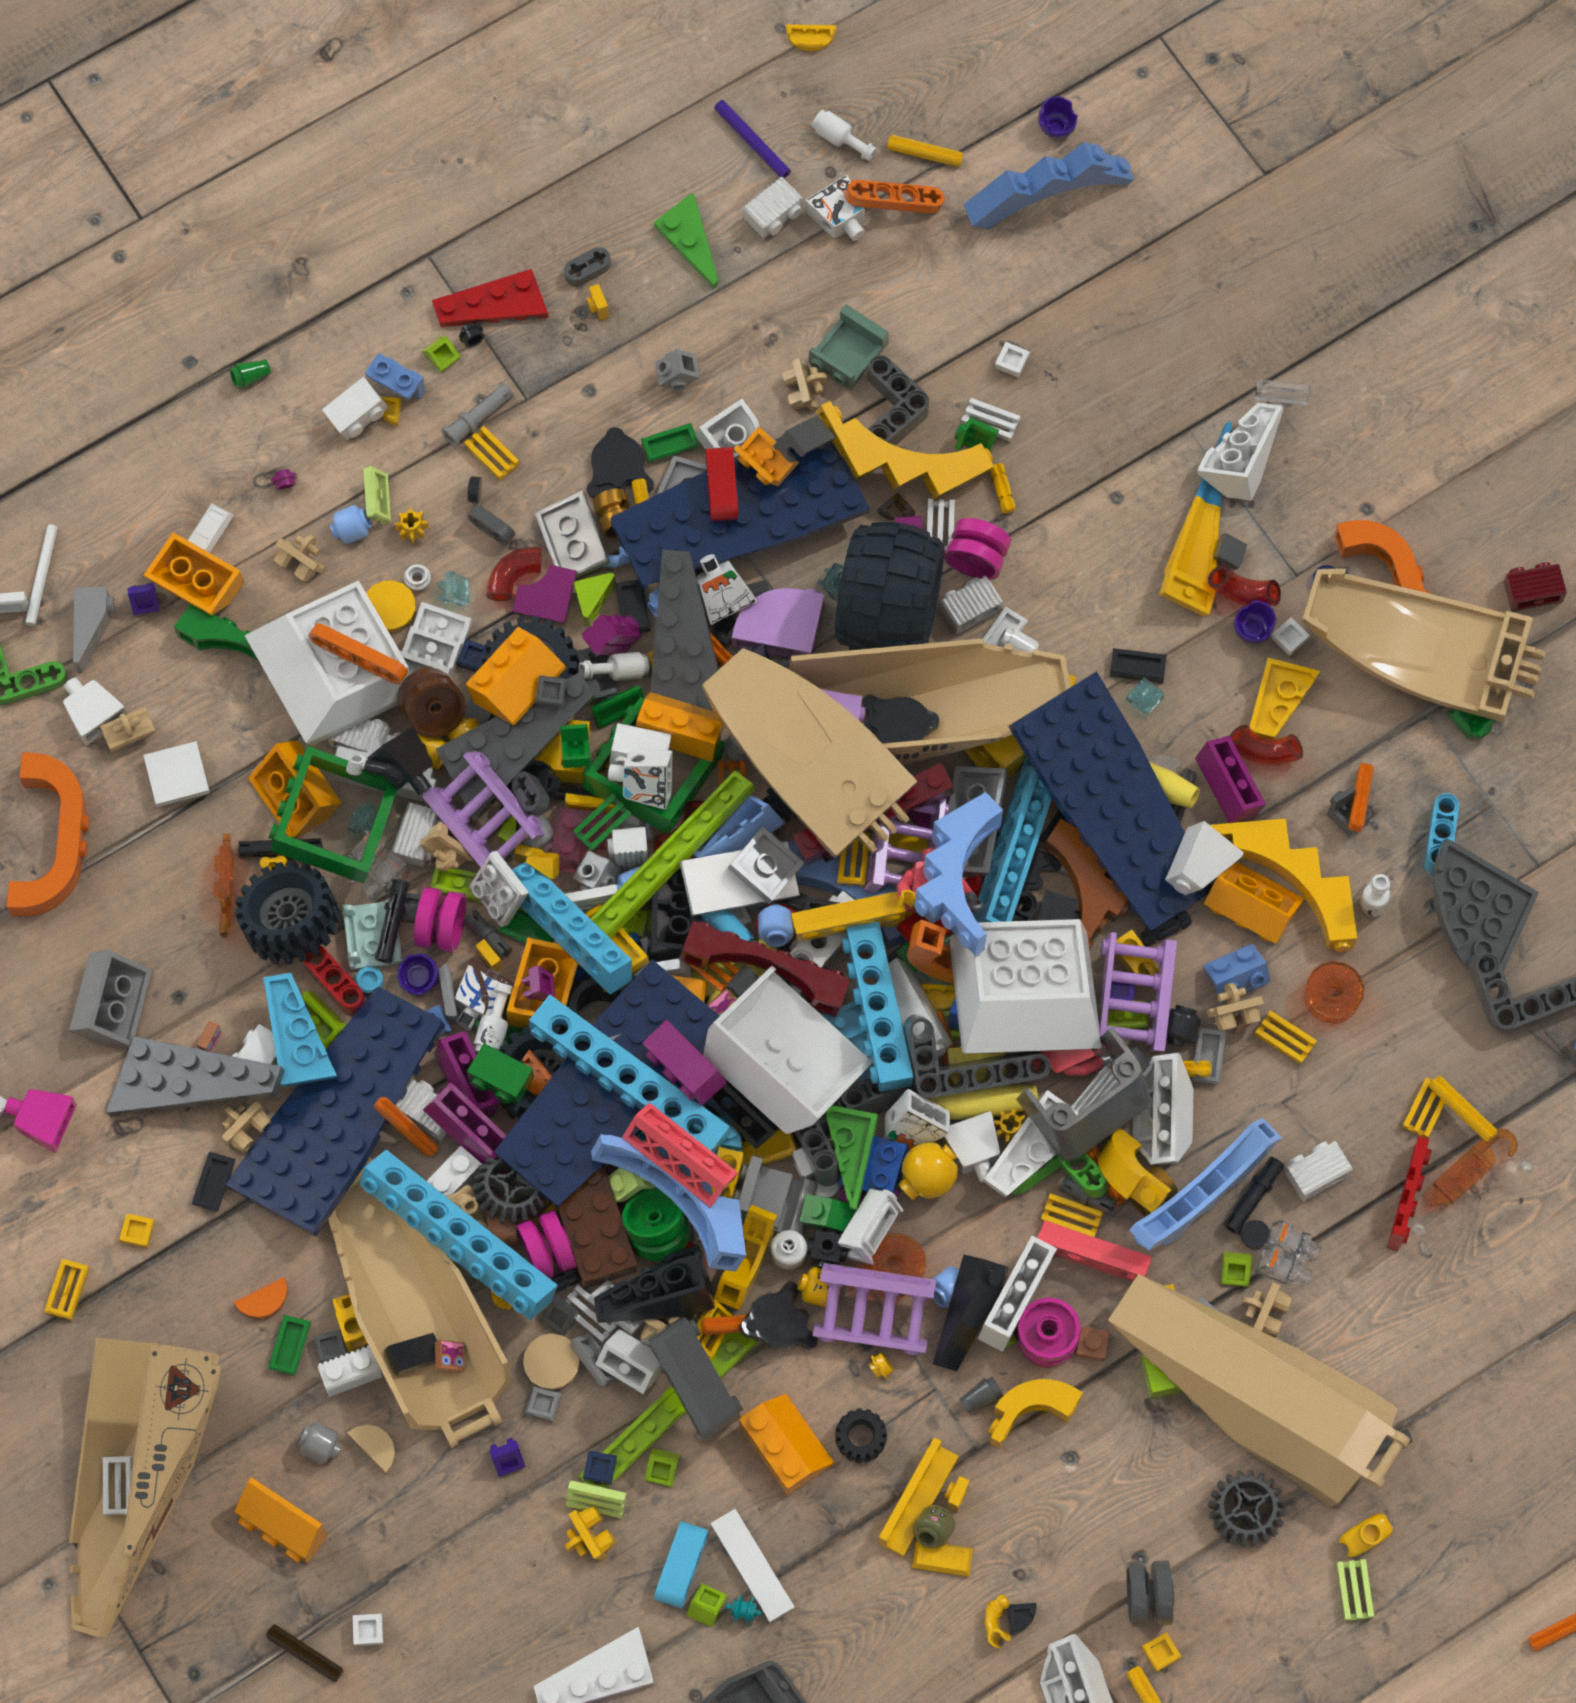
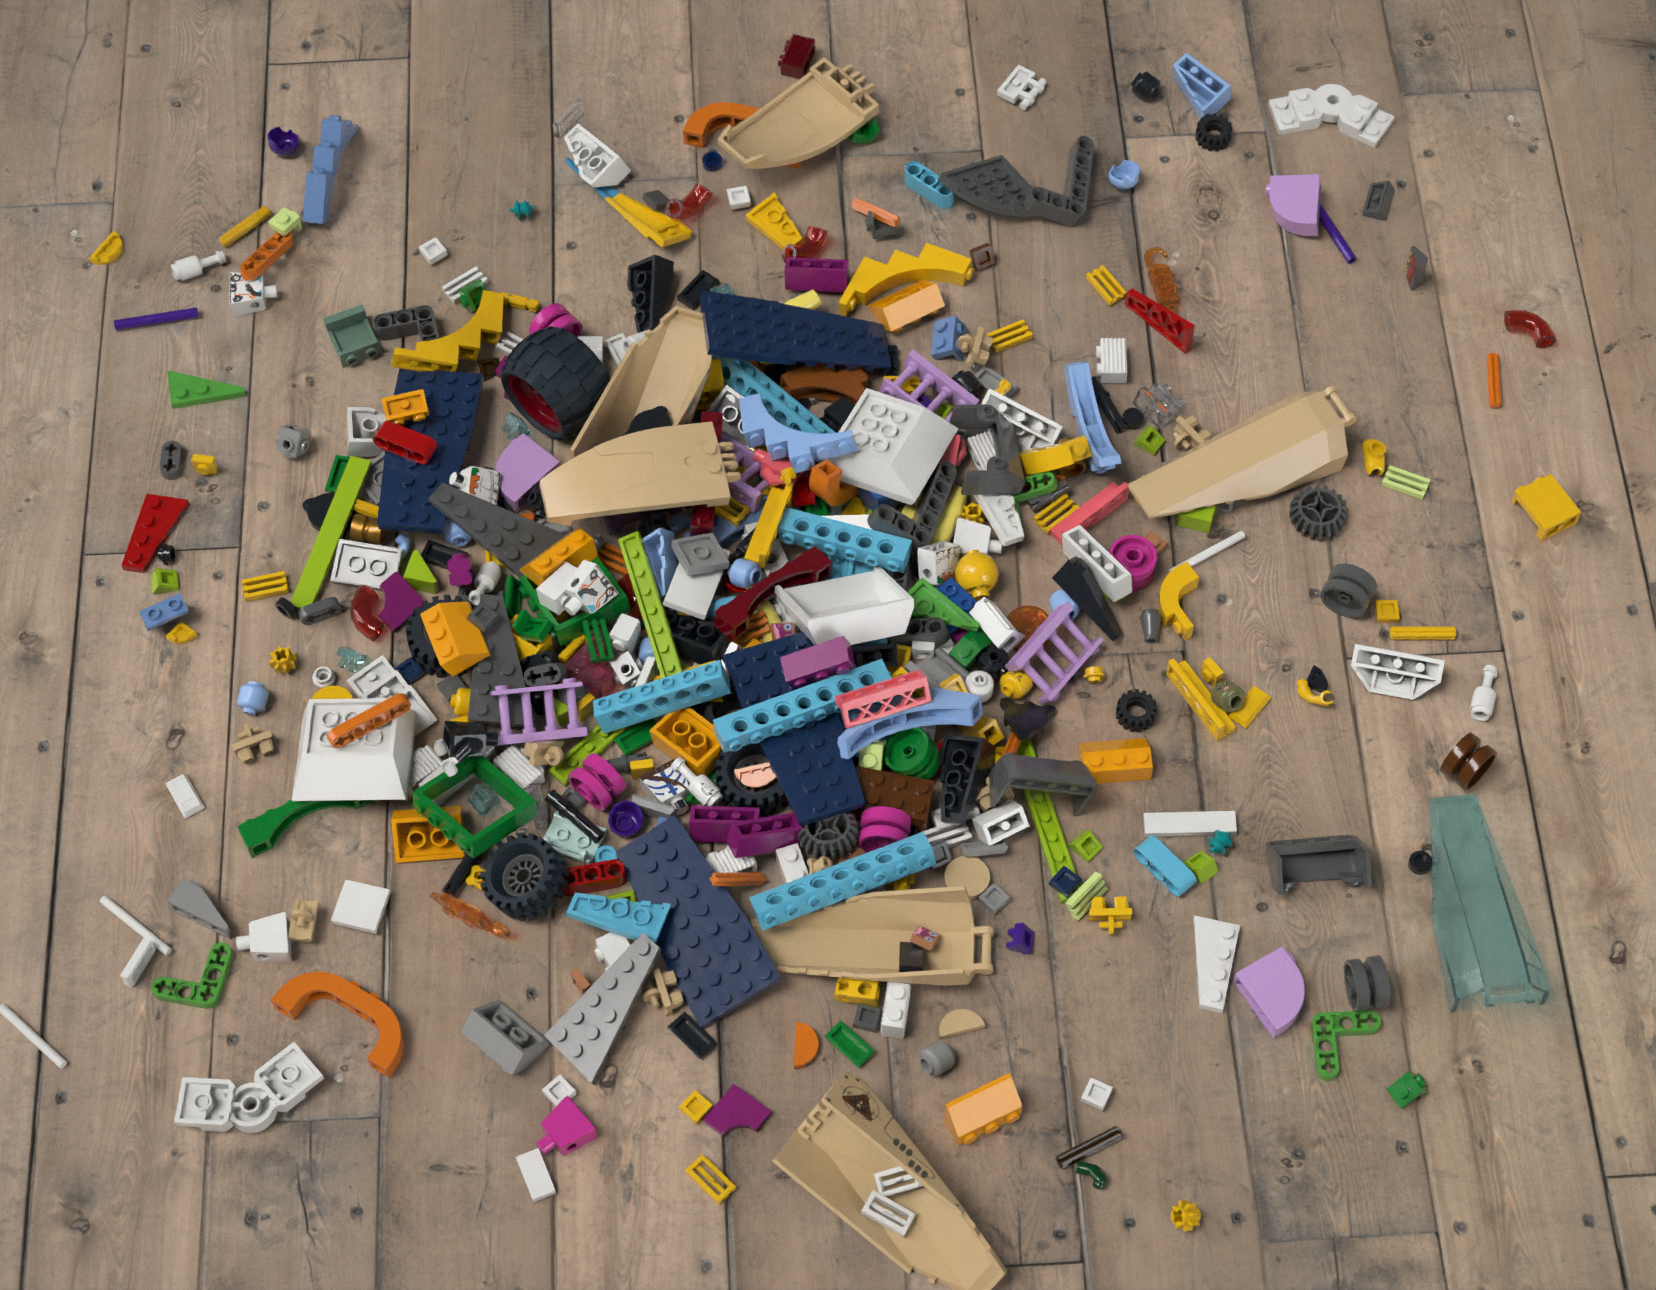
camera: 60 degrees left, 10 degrees down
dark purple tile [127,582,160,616] -> none
light orange slope [143,532,245,616] -> none
green cone [230,359,271,389] -> none
magenta plate [270,469,297,490] -> none
white brick [322,376,389,440] -> none
yellowish green tile [363,466,391,525] -> none
reddish brown wheel [397,667,466,737] -> none
light grey pin [441,383,513,448] -> none
green brick [467,1043,534,1105] -> none
white tile [469,851,529,927] -> none
magenta tile [522,966,555,1002] -> none
yellow slope [526,852,559,879] -> none
dark grey tile [727,965,759,998] -> none
white brick [743,177,803,239] -> none
dark grey hinge [773,415,836,463] -> none
tan hips [782,358,828,411] -> none
white slope [1165,821,1244,895] -> none
dark purple hair [1234,600,1277,644] -> none
clear orange wheel [1303,961,1364,1024] -> none
white piece [1360,874,1390,917] -> none
yellow axle [1429,1076,1497,1142] -> none
none -> yellowish green bracket [268,207,302,237]
none -> lime tile [291,456,372,610]
none -> teal wheel [510,198,534,220]
none -> white plate [542,1075,576,1107]
none -> black wedge [627,255,674,333]
none -> magenta tile [704,1084,771,1136]
none -> reddish brown tile [969,243,995,271]
none -> dark green arm [1076,1161,1108,1189]
none -> white bar [1169,530,1246,573]

